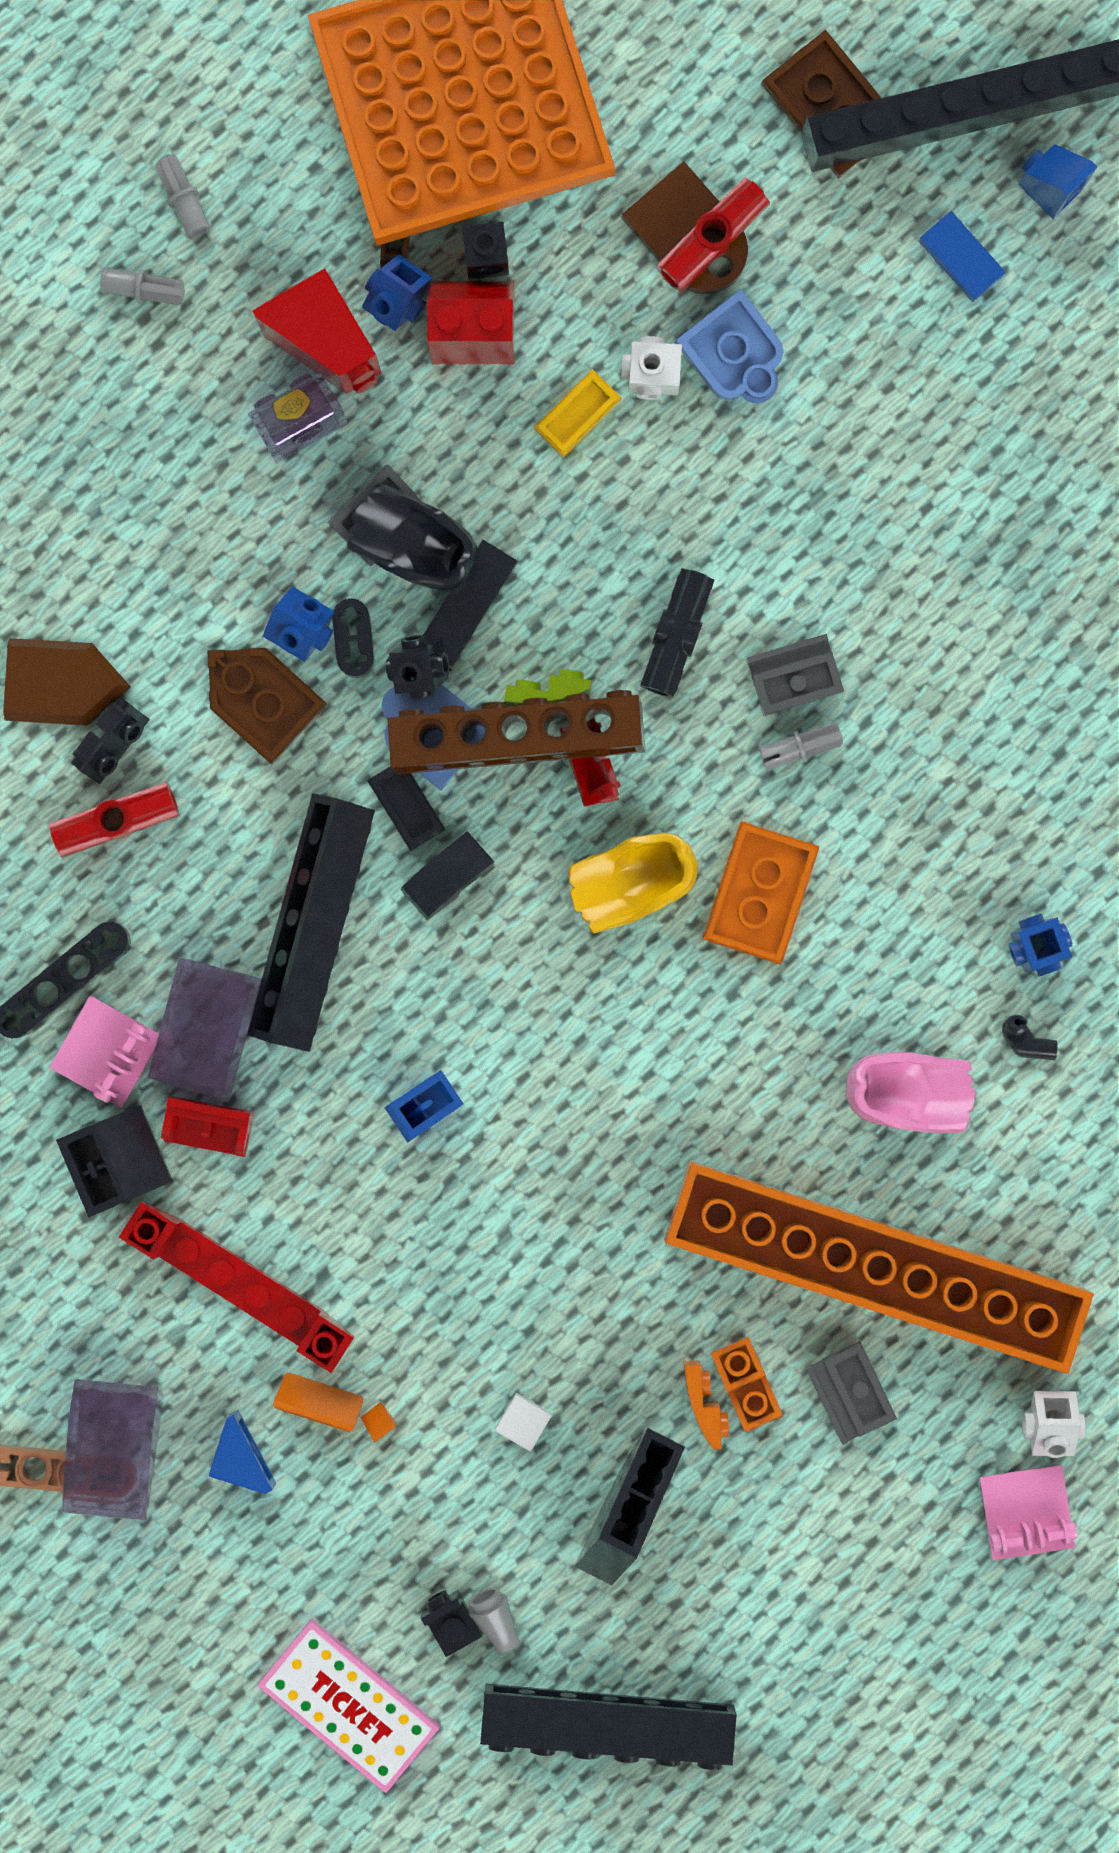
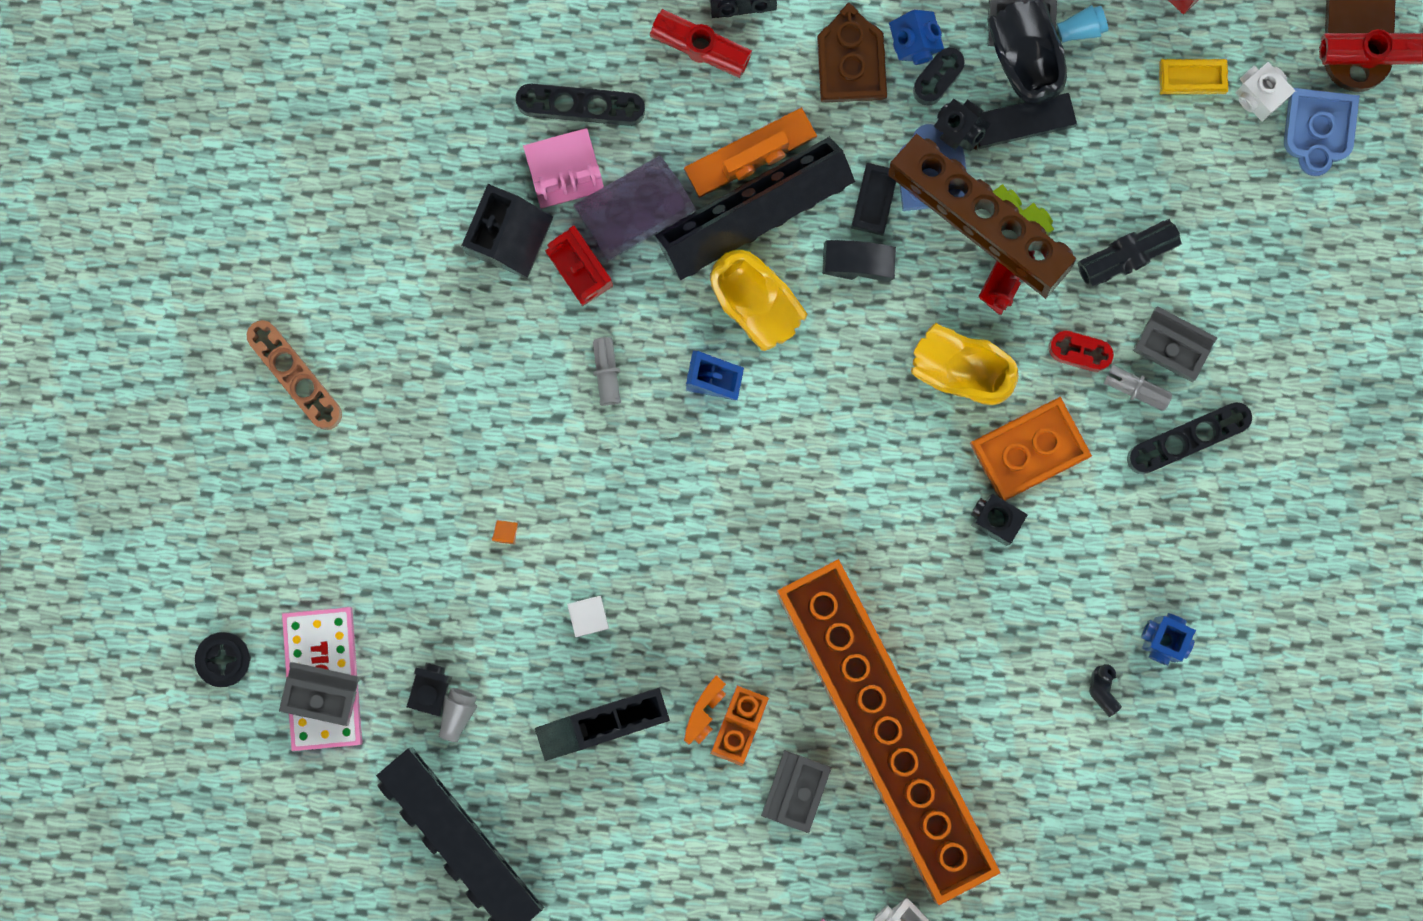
camera: 40 degrees right, 5 degrees down
clear purple slope [62,1379,164,1521] -> none
red slope [118,1201,354,1373] -> none
blue slope [209,1410,276,1494] -> none
orange slope [273,1372,364,1433] -> none
bright pink hair [846,1051,976,1134] -> none
none -> black gear [195,632,251,687]
none -> dark grey plate [279,662,360,726]
none -> light grey axle [593,337,621,406]
none -> orange bracket [684,107,817,198]
none -> yellow hair [710,250,808,351]
none -> black brick [971,494,1028,546]
none -> red beam [1048,331,1114,372]
none -> medium azure cone [1056,5,1108,43]
none -> black beam [1127,402,1252,475]

